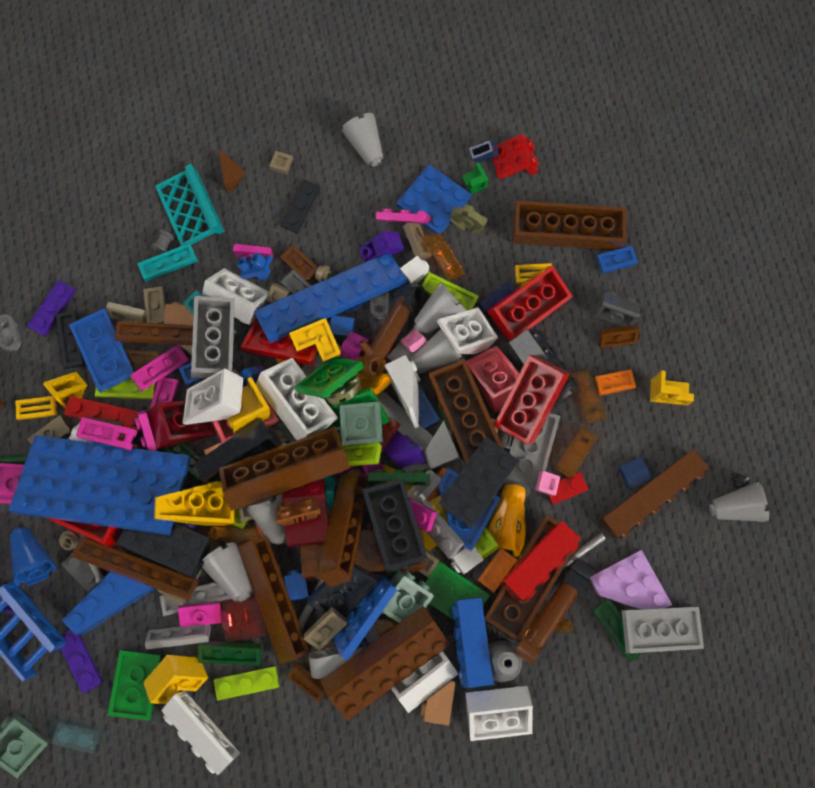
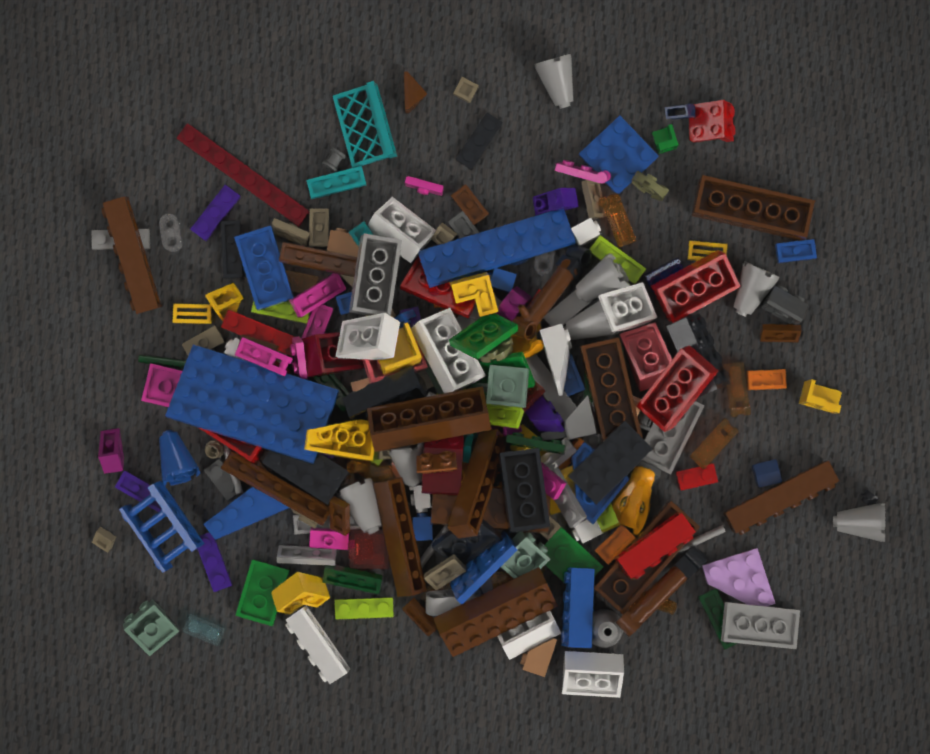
camera: 15 degrees right, 10 degrees up
blue hips [237,253,273,281] -> none
dark tan plate [315,265,331,283] -> none
bright pink plate [400,330,427,353] -> none
bright pink plate [535,471,560,496] -> none
none -> dark red plate [176,123,310,227]
none -> reddish brown plate [329,496,350,536]
none -> white brick [409,485,431,513]
none -> light grey cone [734,261,780,317]

